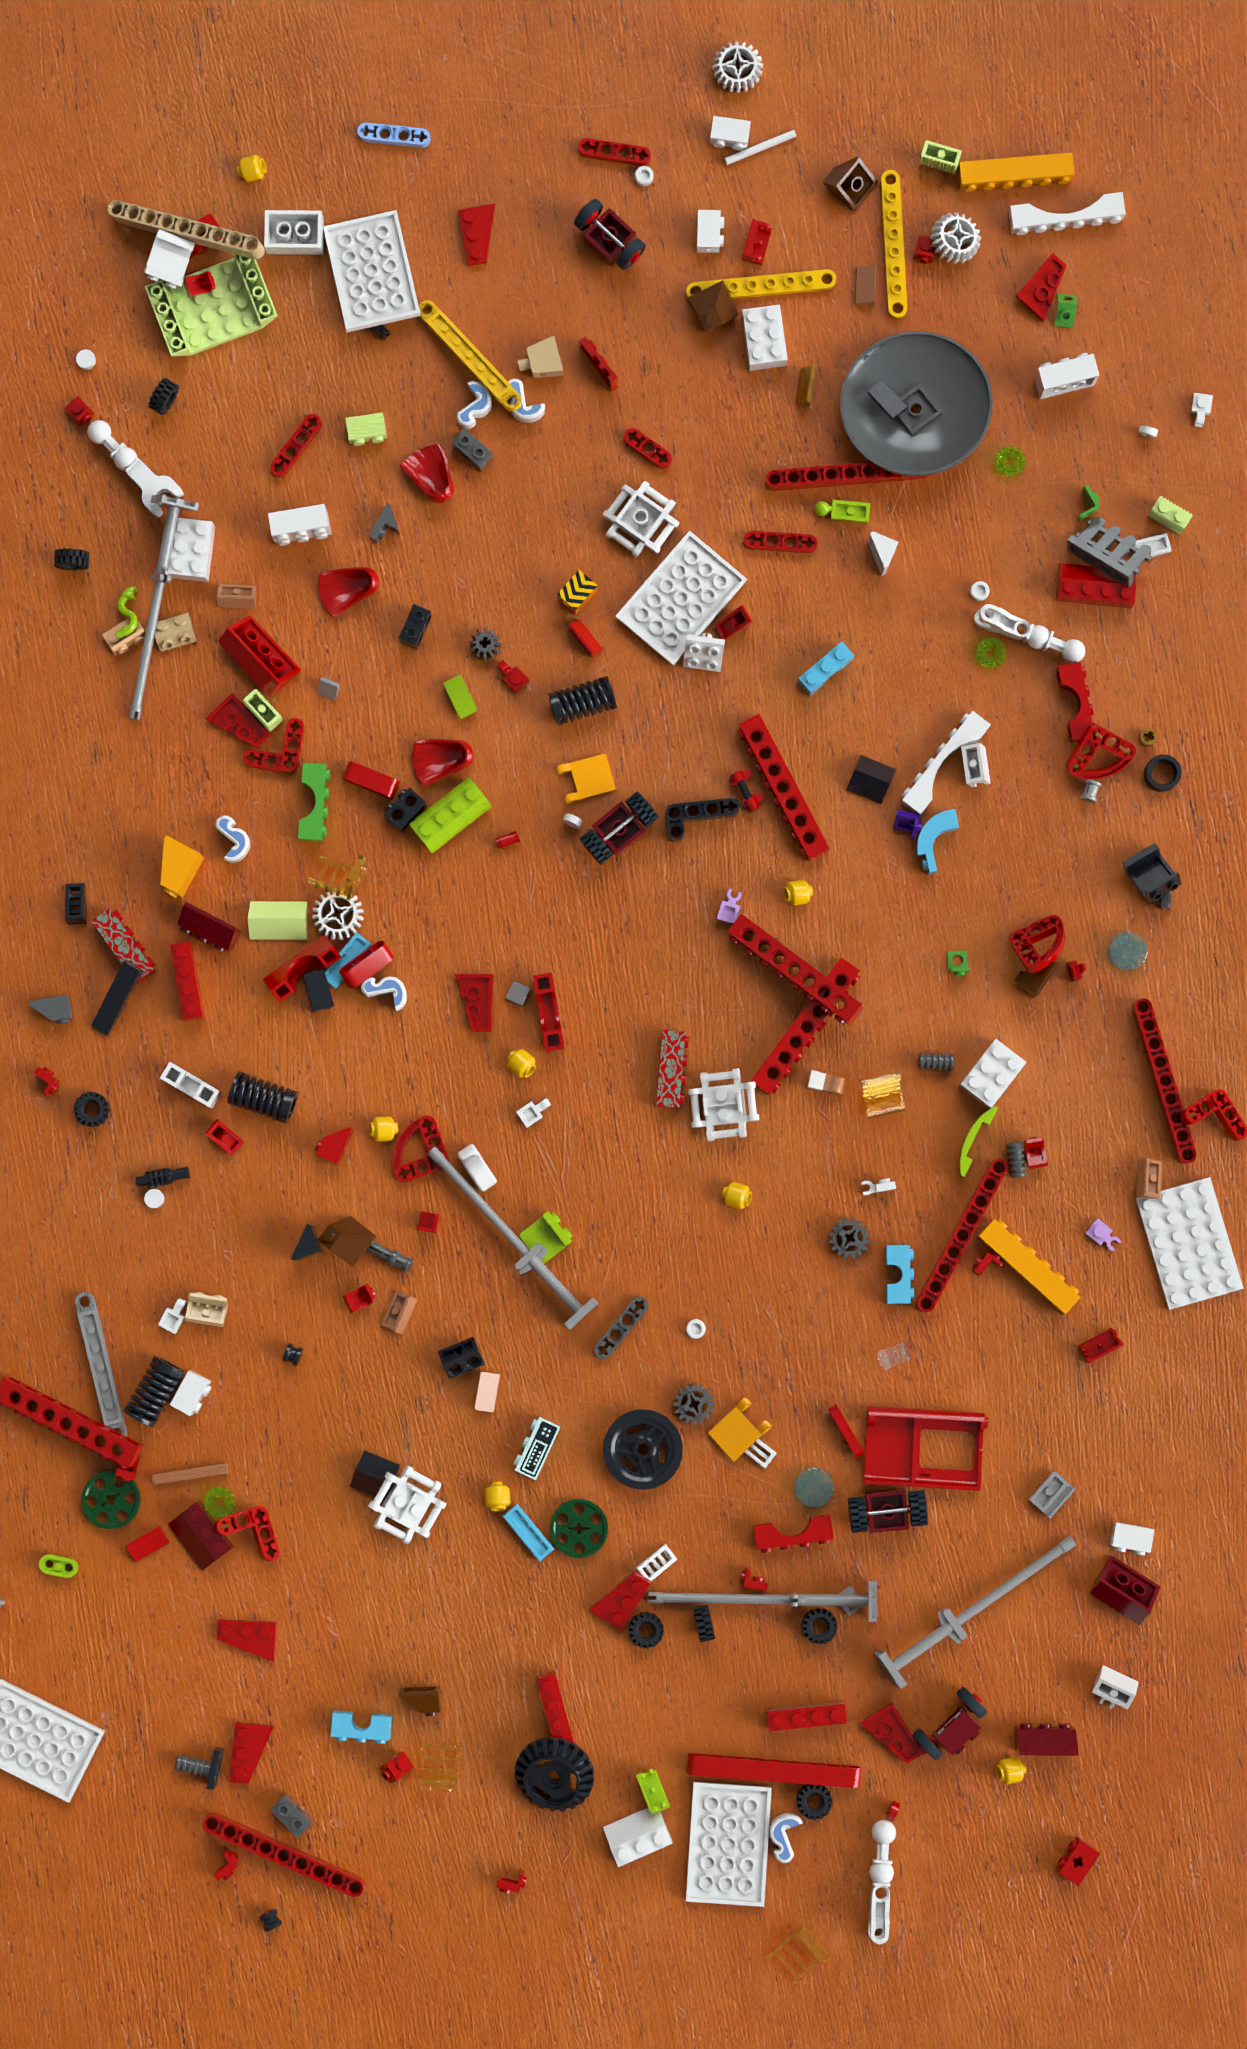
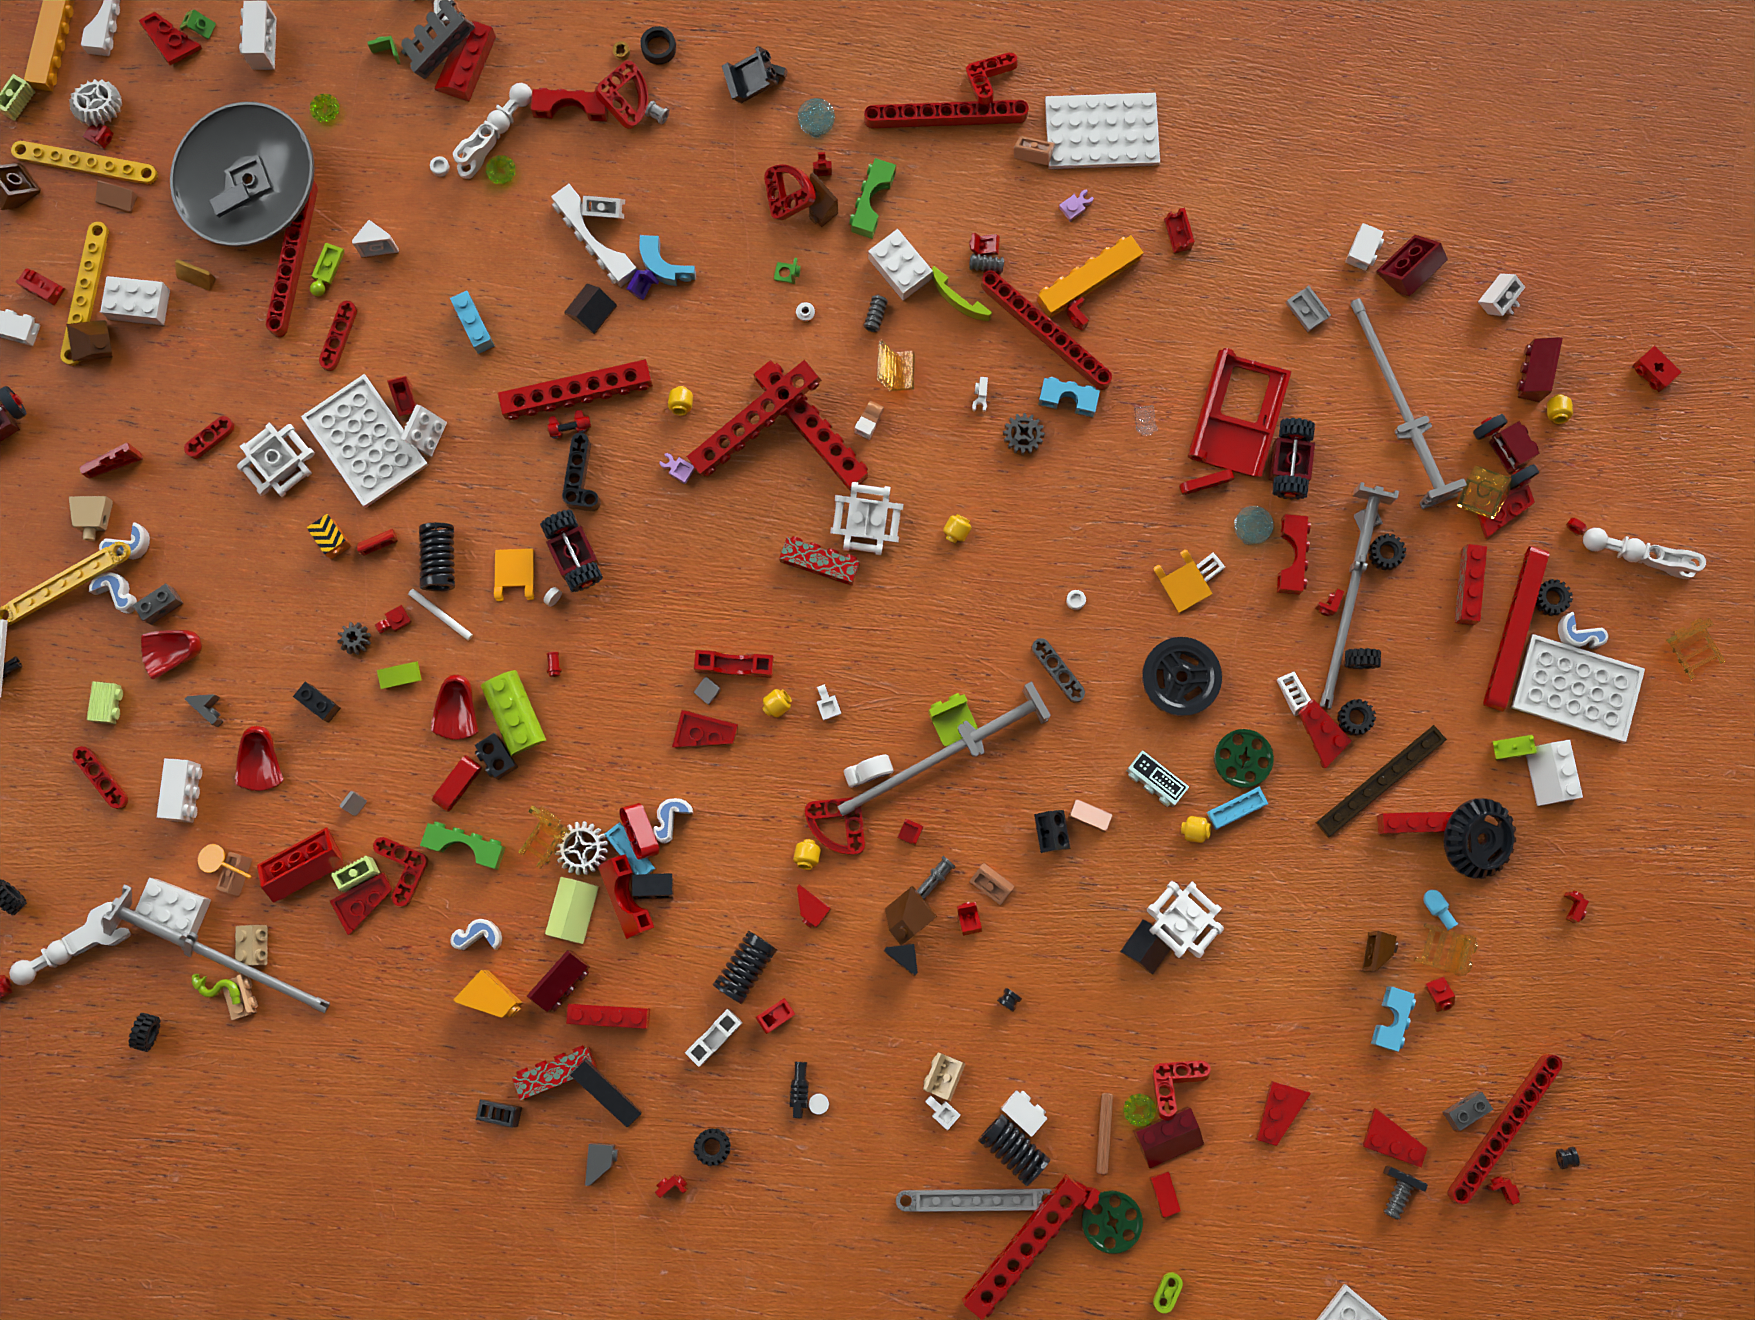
camera: 80 degrees left, 5 degrees down
dark grey gear [673,1383,715,1425] -> none
none -> light orange piece [198,844,251,879]
none -> white bar [408,589,473,641]
none -> white plate [796,302,815,321]
none -> bright green arch [849,158,896,239]
none -> dark brown tile [1315,725,1447,837]
none -> medium azure arm [1423,890,1458,930]
none -> clear yellow slope [1457,465,1512,519]

